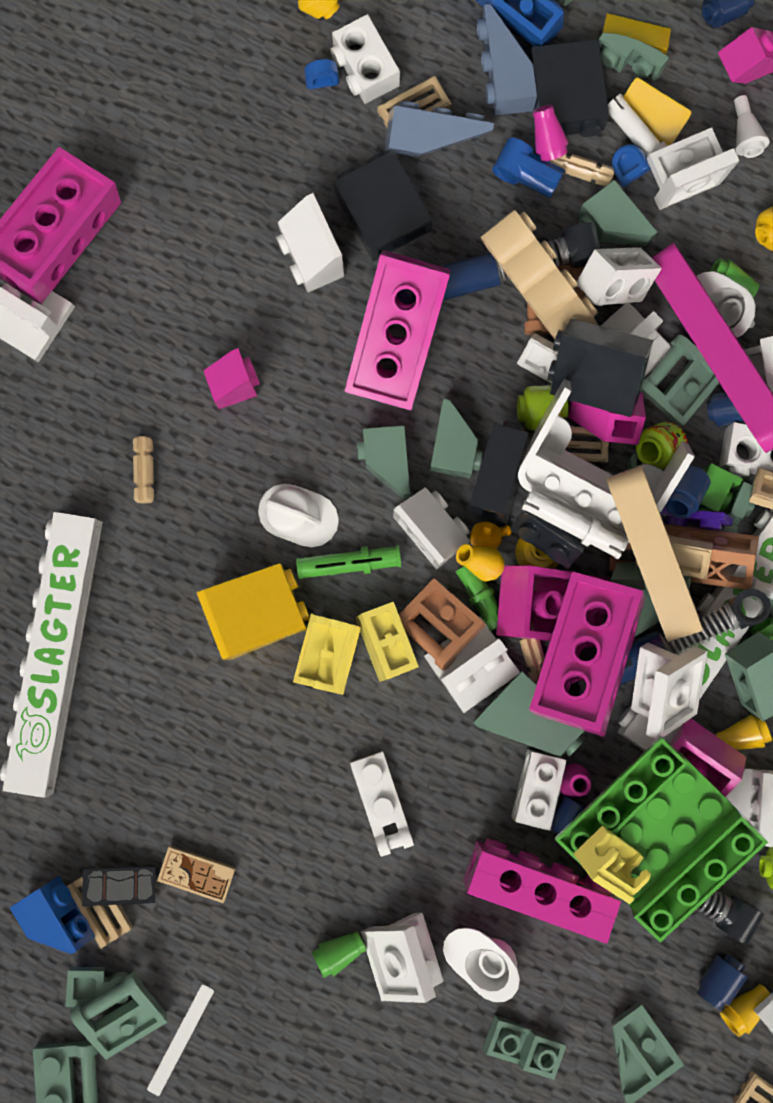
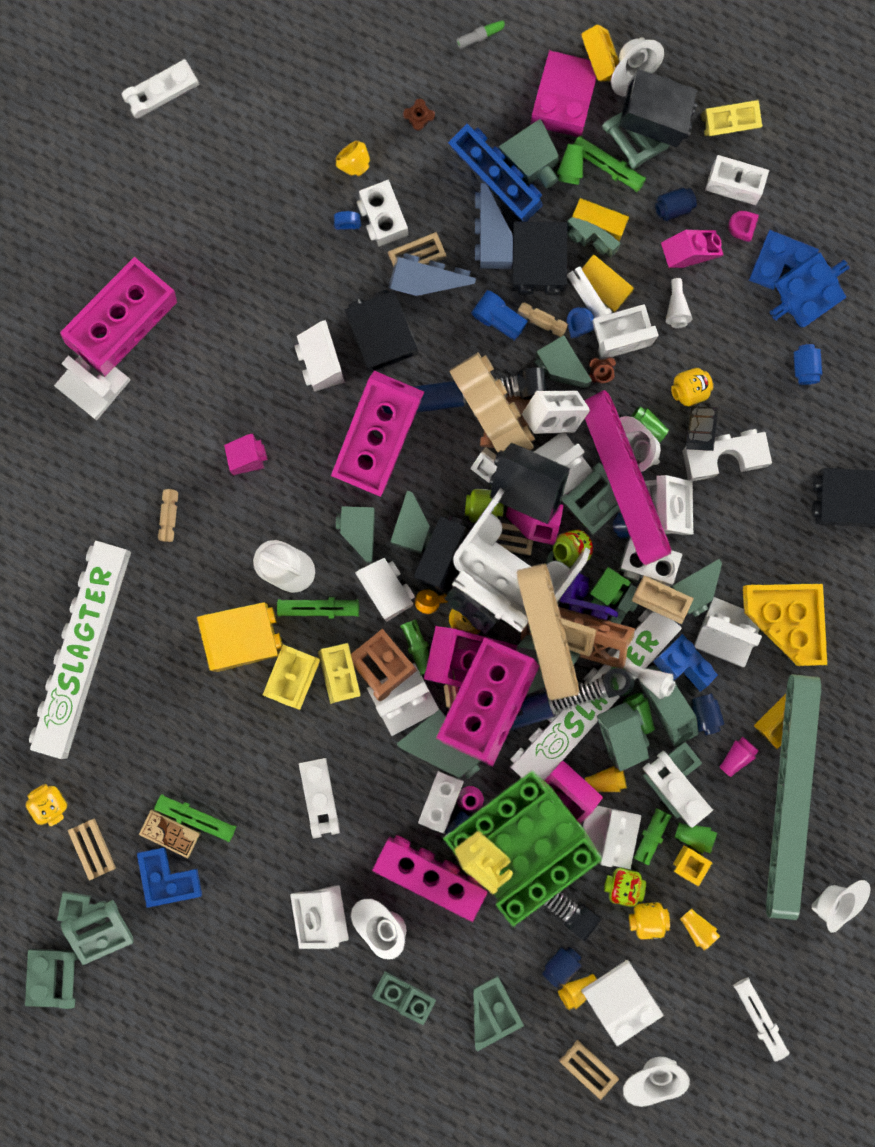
camera: 10 degrees right, 0 degrees up
blue slope [9,876,96,954] -> none
tile [82,867,155,906] -> none
white sticker [147,985,214,1096] -> none
bright green cone [311,931,366,978] -> none
yellow cone [456,544,505,581] -> none
dark pink cone [533,105,569,161] -> none
white bracket [631,643,708,740] -> none
dark blue brick [665,466,711,518] -> none
none -> yellow head [25,784,67,826]
none -> blue plate [137,847,202,908]
none -> bright green pin [154,795,236,842]
none -> copper plate [589,357,616,383]

